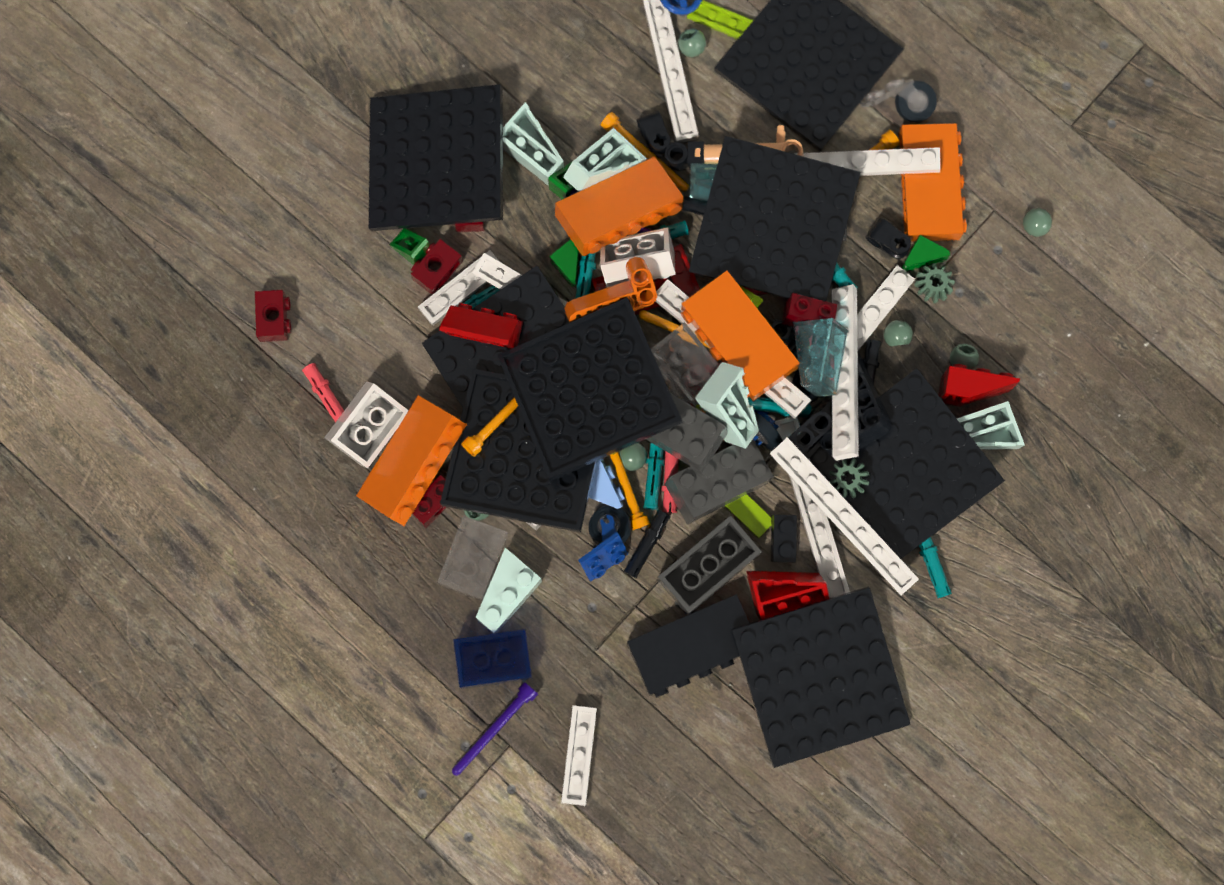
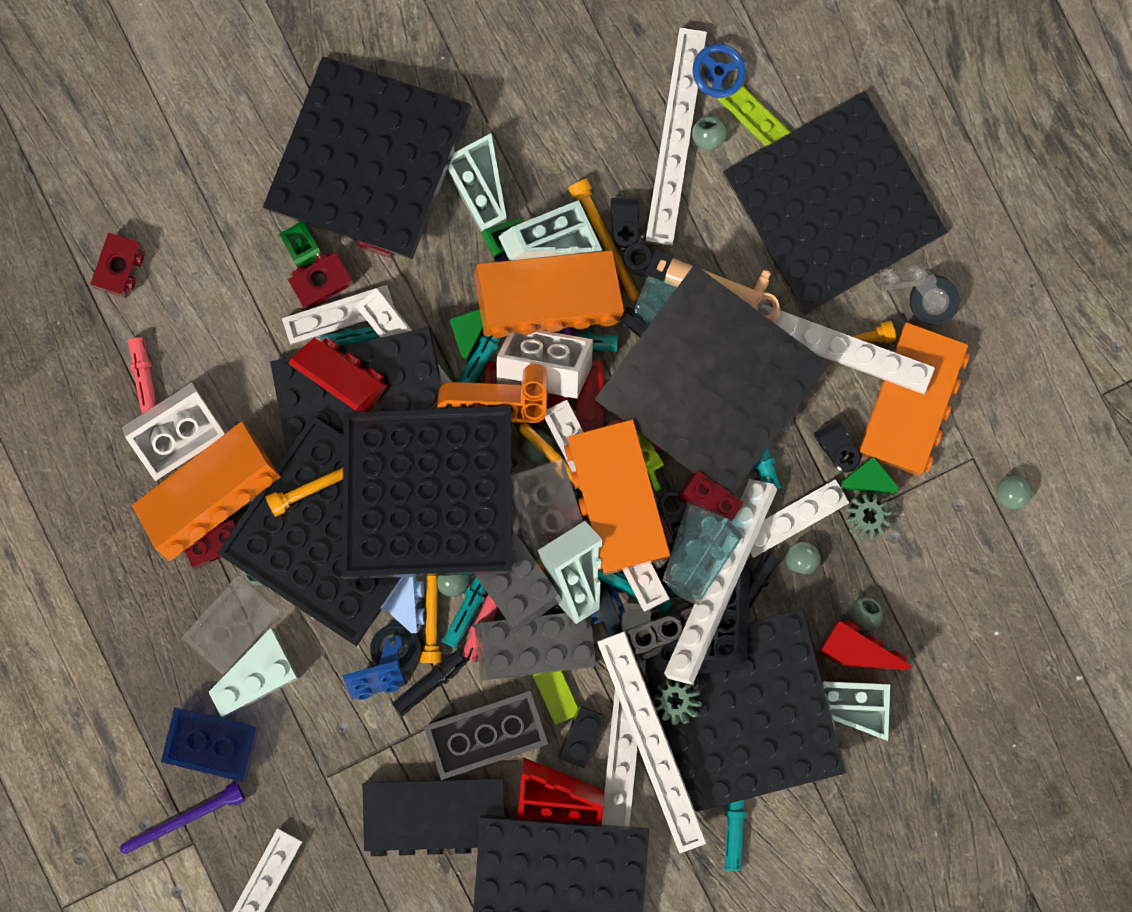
camera: 20 degrees right, 5 degrees up
none -> sand green piece [521,429,556,463]

